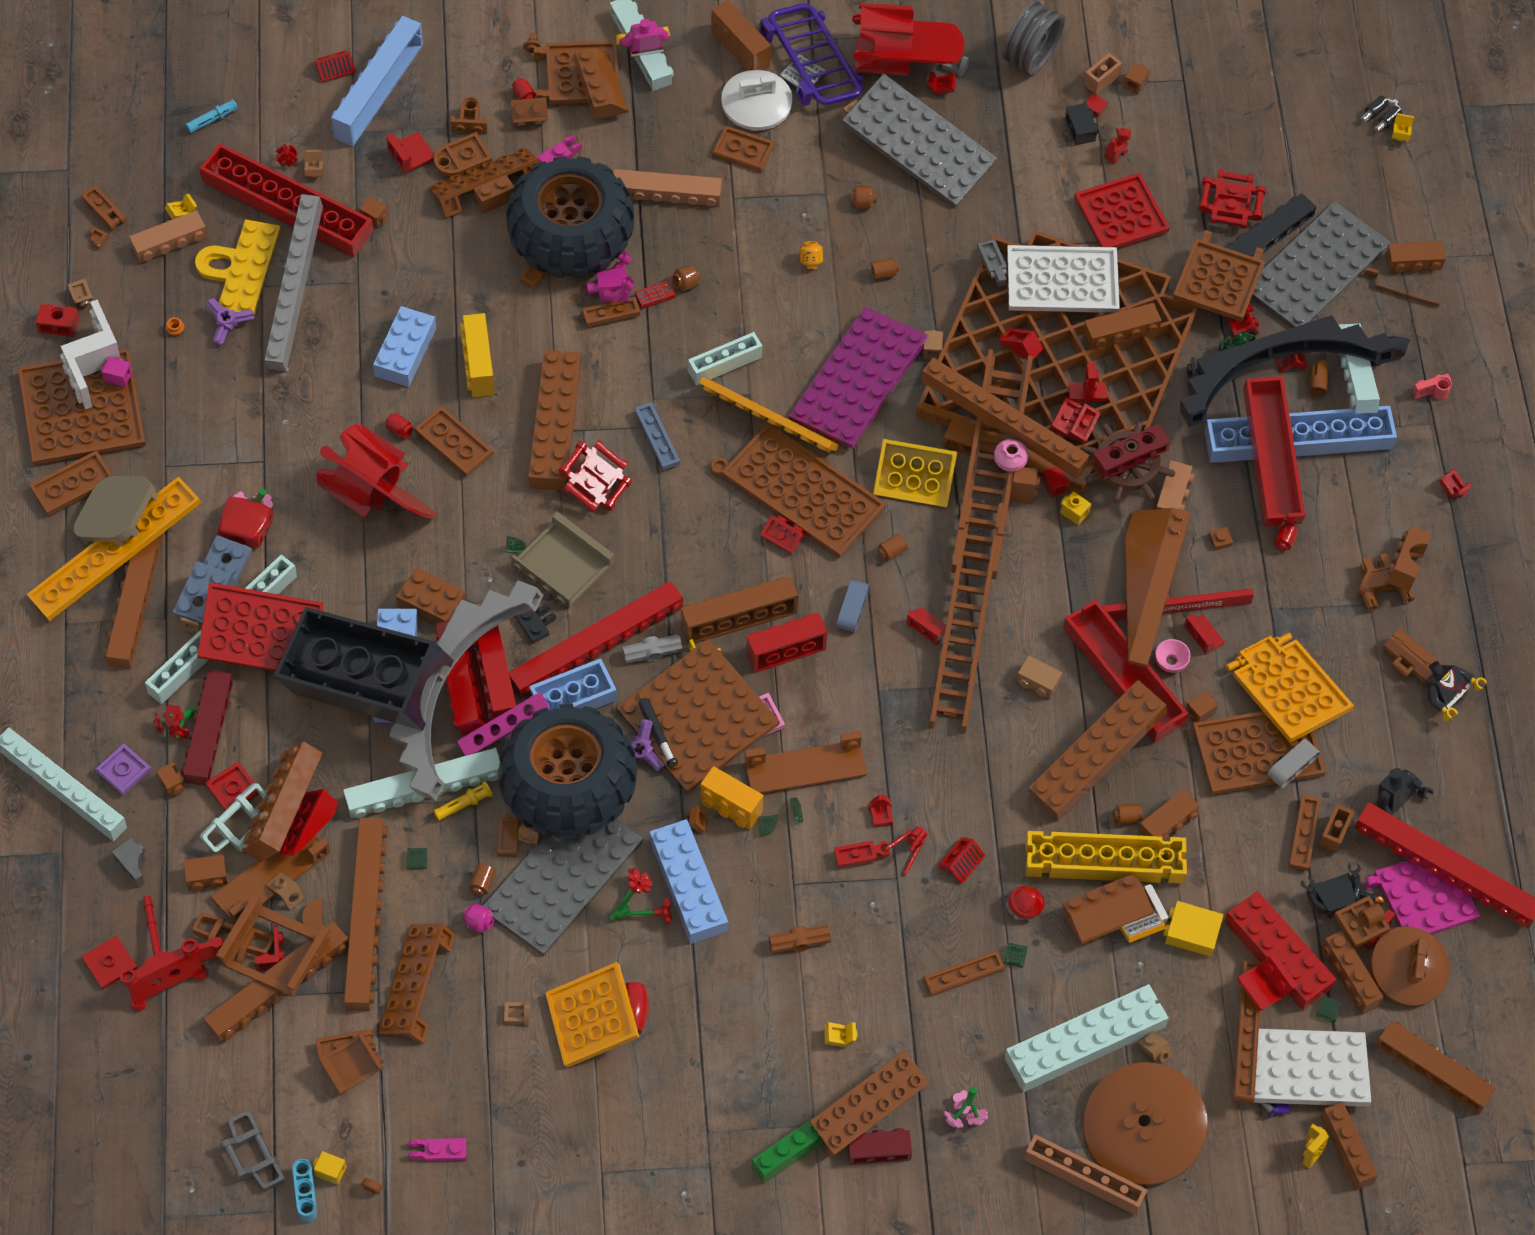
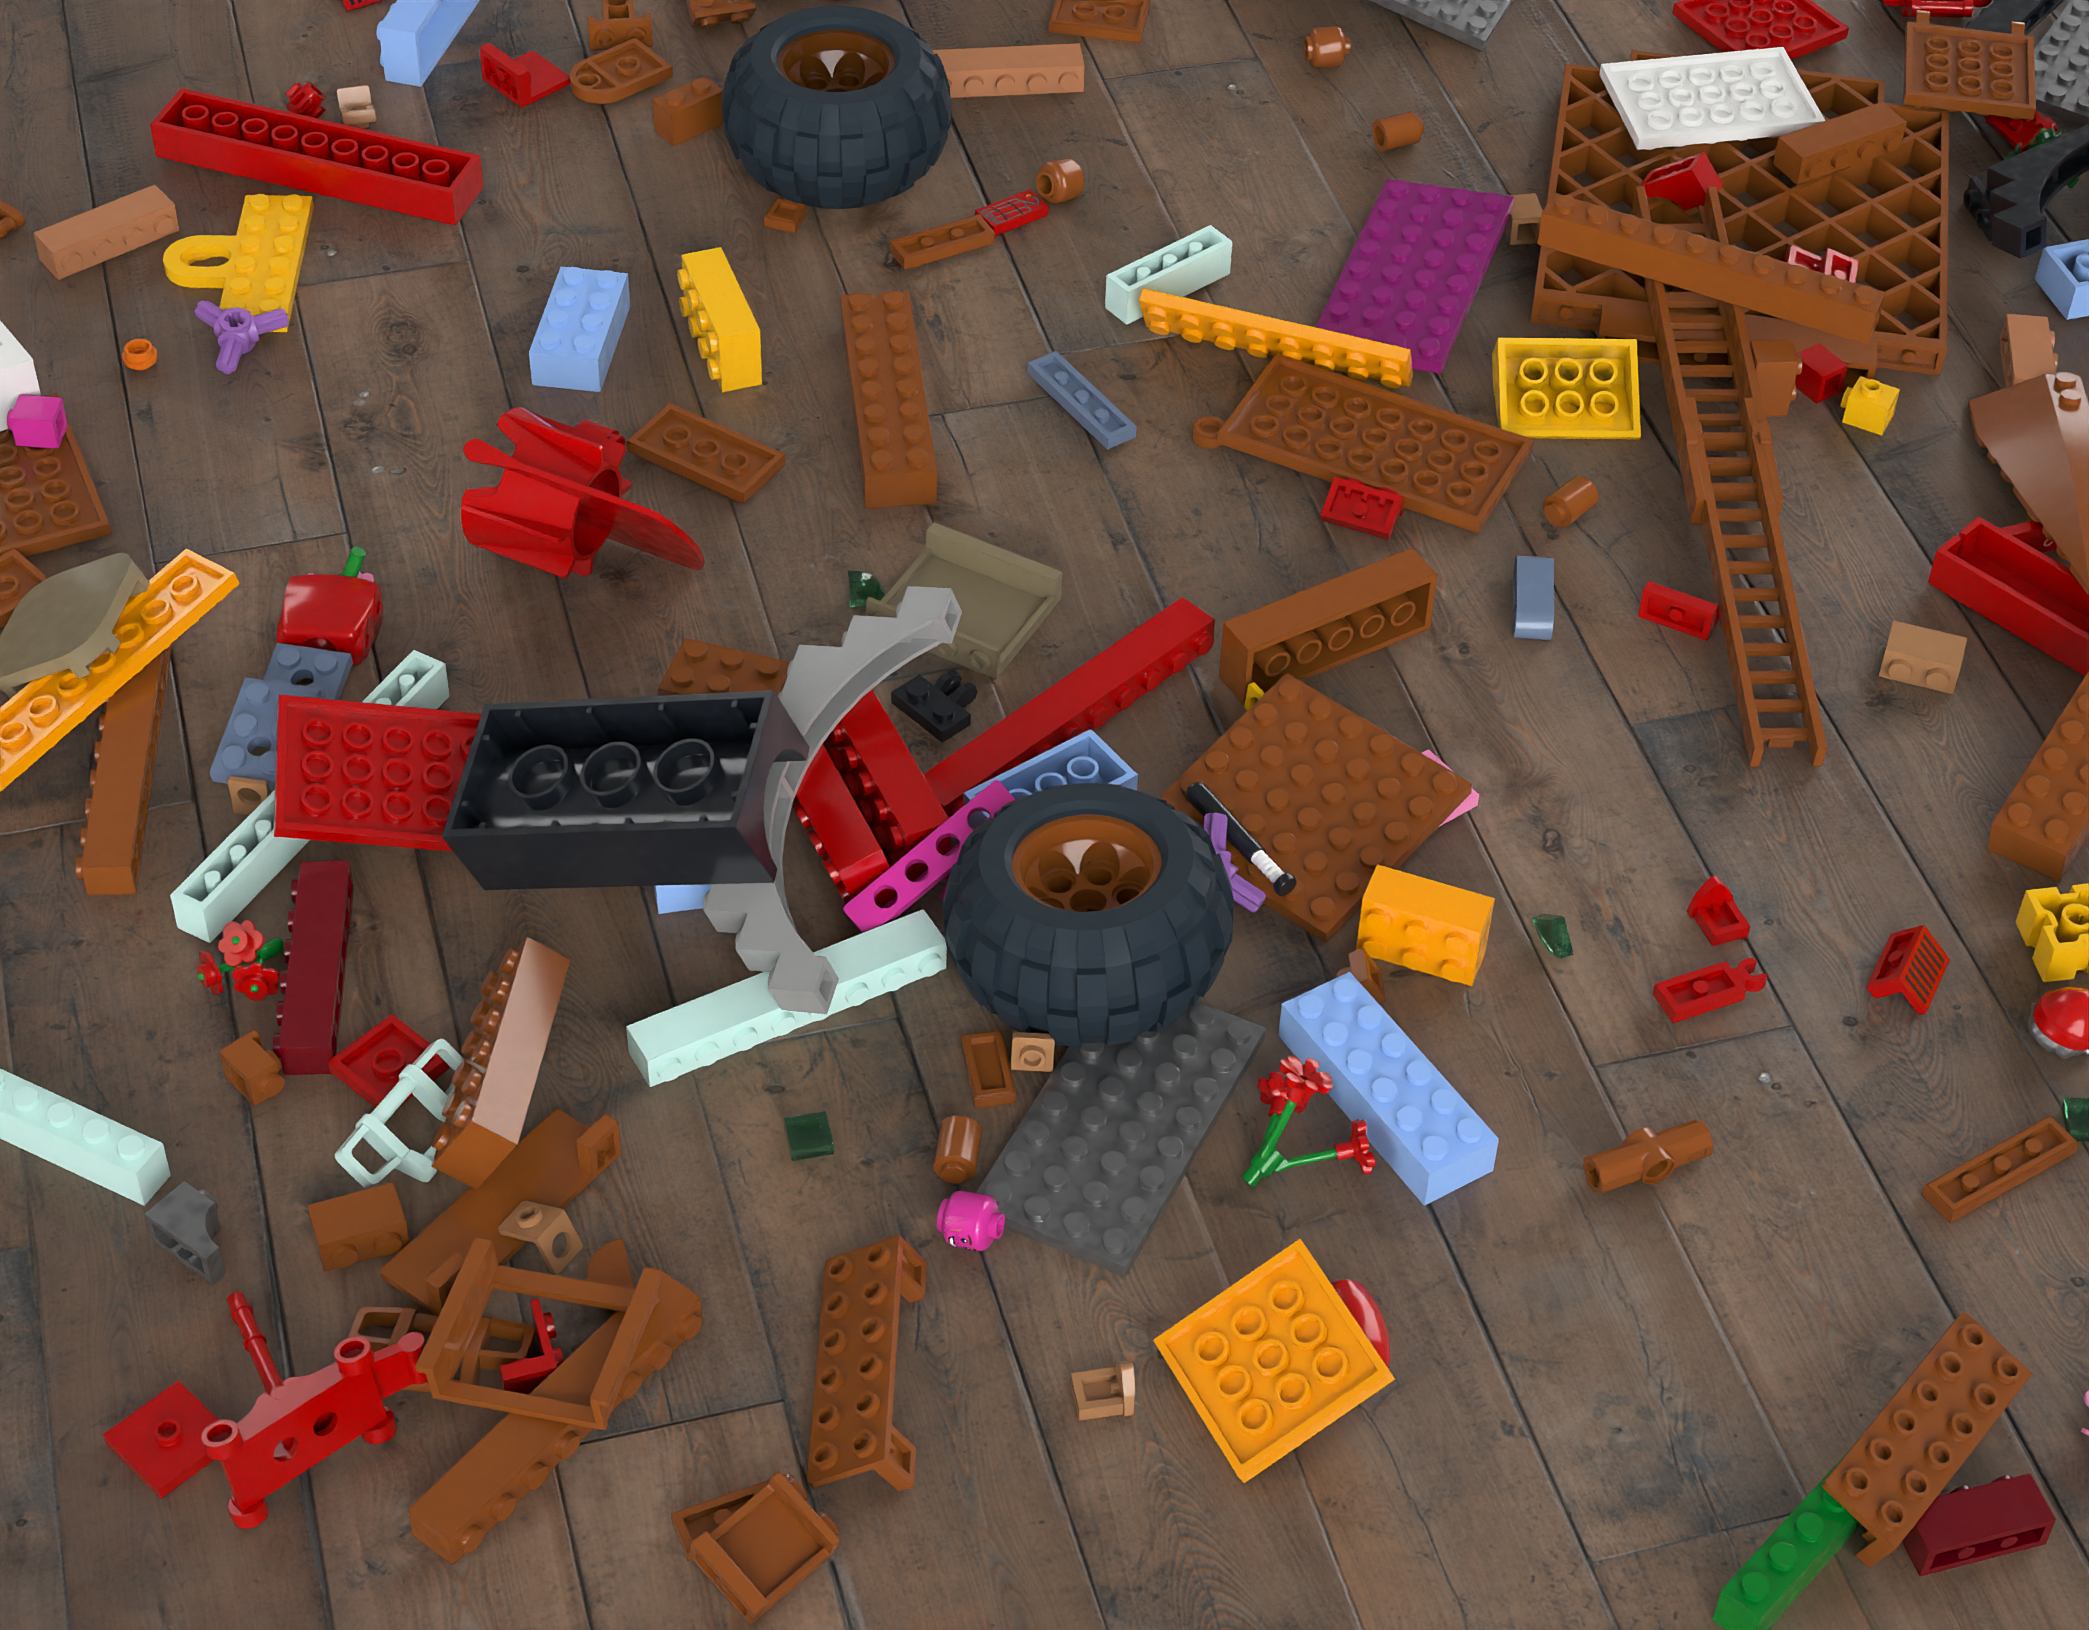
camera: 10 degrees left, 15 degrees down
medium lavender plate [95,743,152,796] -> none
yellow bracket [165,194,197,220] -> none
medium azure pin [185,99,238,134] -> none
light grey brick [265,194,323,372] -> none
red wedge [280,789,339,857] -> none
dark orange brick [344,818,388,1011] -> none
dark orange brick [359,196,389,229] -> none
dark orange bracket [429,148,539,218] -> none
yellow pin [433,781,493,821] -> none
brick [559,440,632,513] -> none
dark pink torso [587,250,634,302] -> none
light grey piece [622,634,682,664] -> none
dark orange bracket [744,731,867,794] -> none
red brick [746,613,827,673] -> none
clear green tile [758,815,778,837] -> none
light orange head [799,241,823,269] -> none
yellow bracket [825,1022,858,1048] -> none
red plant [884,826,928,876] -> none
flat silver hinge [977,239,1007,287] -> none
bright pink piece [994,439,1029,472] -> none
red bracket [1068,362,1107,402] -> none
brick [1081,421,1176,502] -> none

